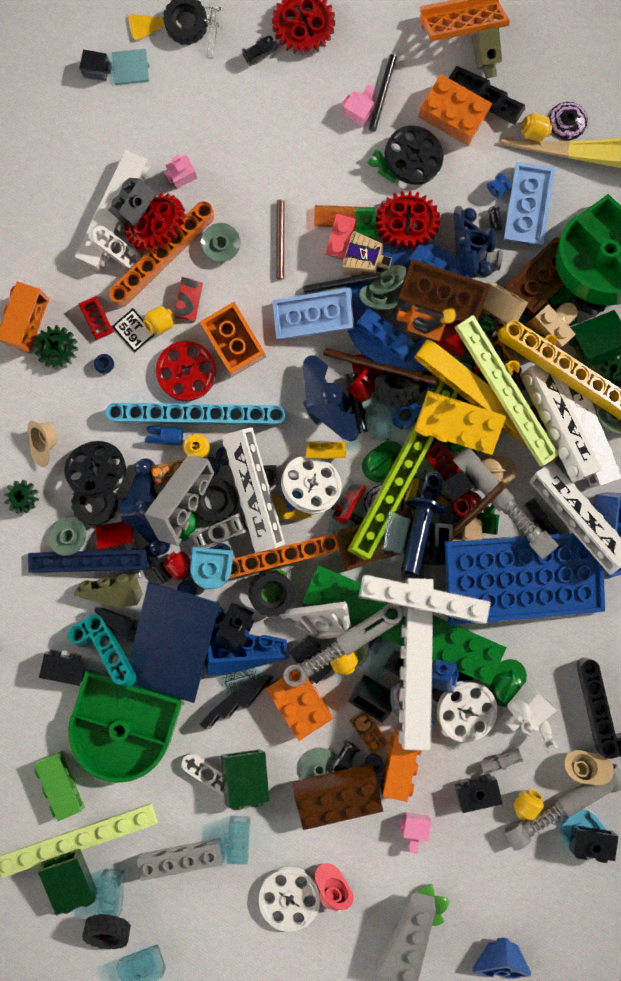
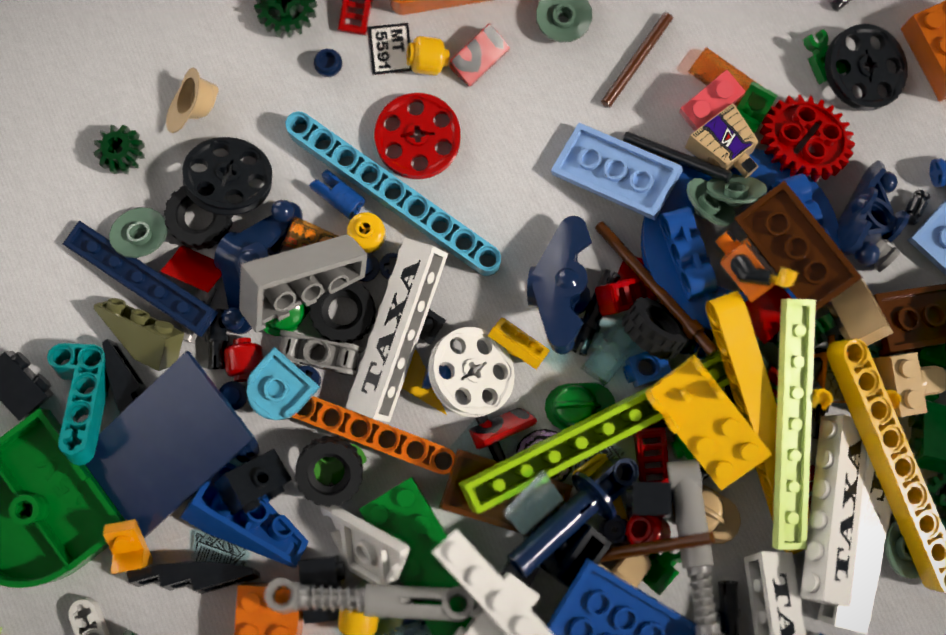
camera: 30 degrees right, 5 degrees down
orange brick [200,302,266,377] -> none
none -> light orange slope [103,519,153,574]

